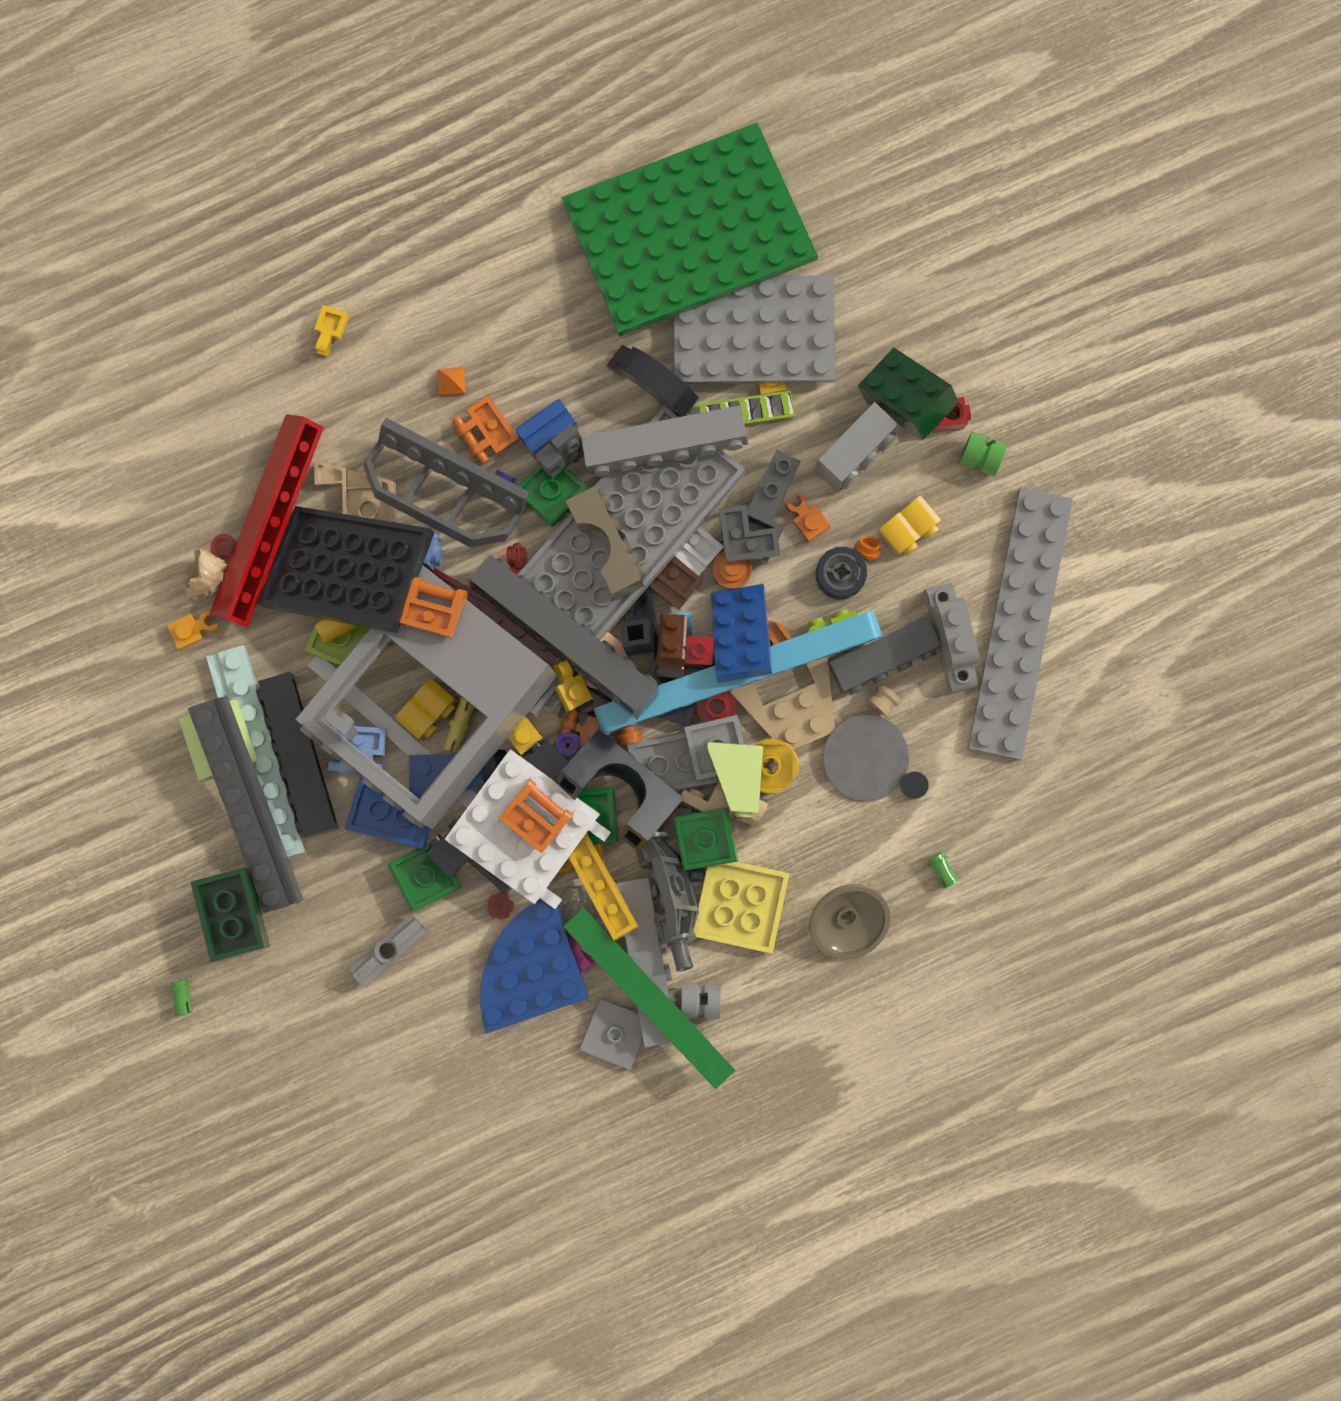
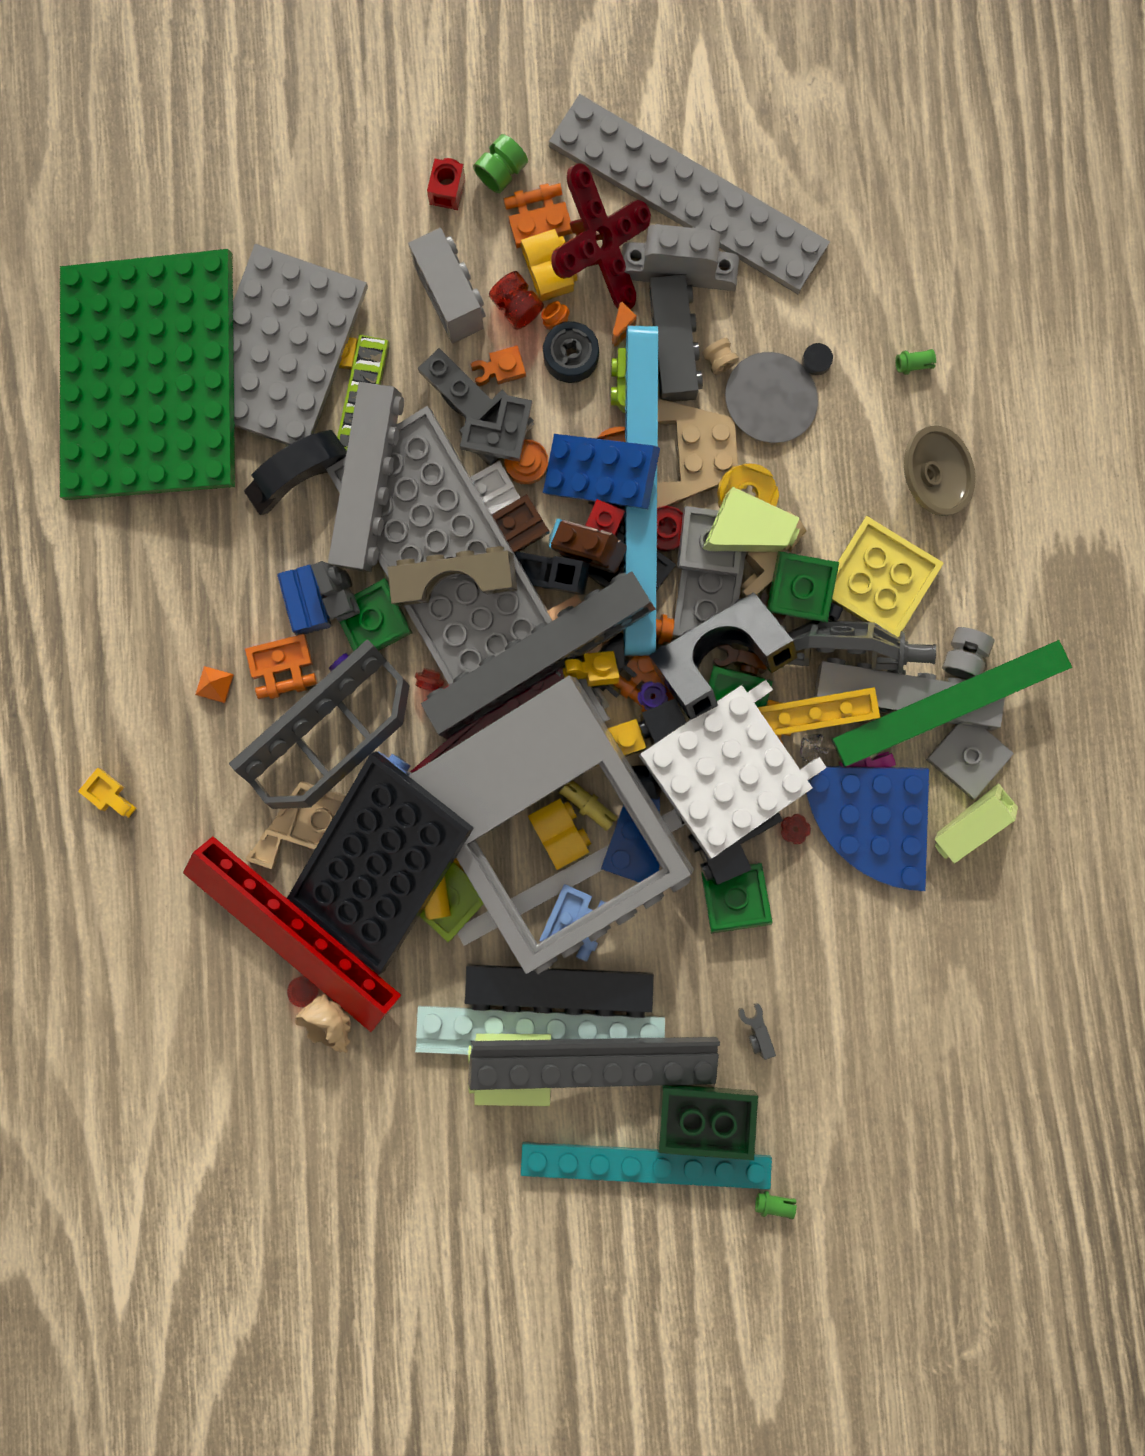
camera: 65 degrees left, 0 degrees up
light orange plate [167,610,220,650] -> none
light grey plate [324,710,359,740] -> none
blue wing [345,777,431,850] -> none
light grey piece [349,914,427,987] -> none
orange plate [400,577,467,639] -> none
orange plate [498,779,573,853] -> none
dark green brick [858,347,959,441] -> none
none -> clear red wheel [489,271,544,330]
none -> orange plate [503,183,573,249]
none -> teal plate [521,1142,772,1189]
none -> dark red piece [551,163,651,309]
none -> orange slope [612,302,637,346]
none -> reddish brown plate [713,644,767,676]
none -> dark grey plate [738,1003,776,1060]
none -> yellowish green slope [935,783,1018,864]

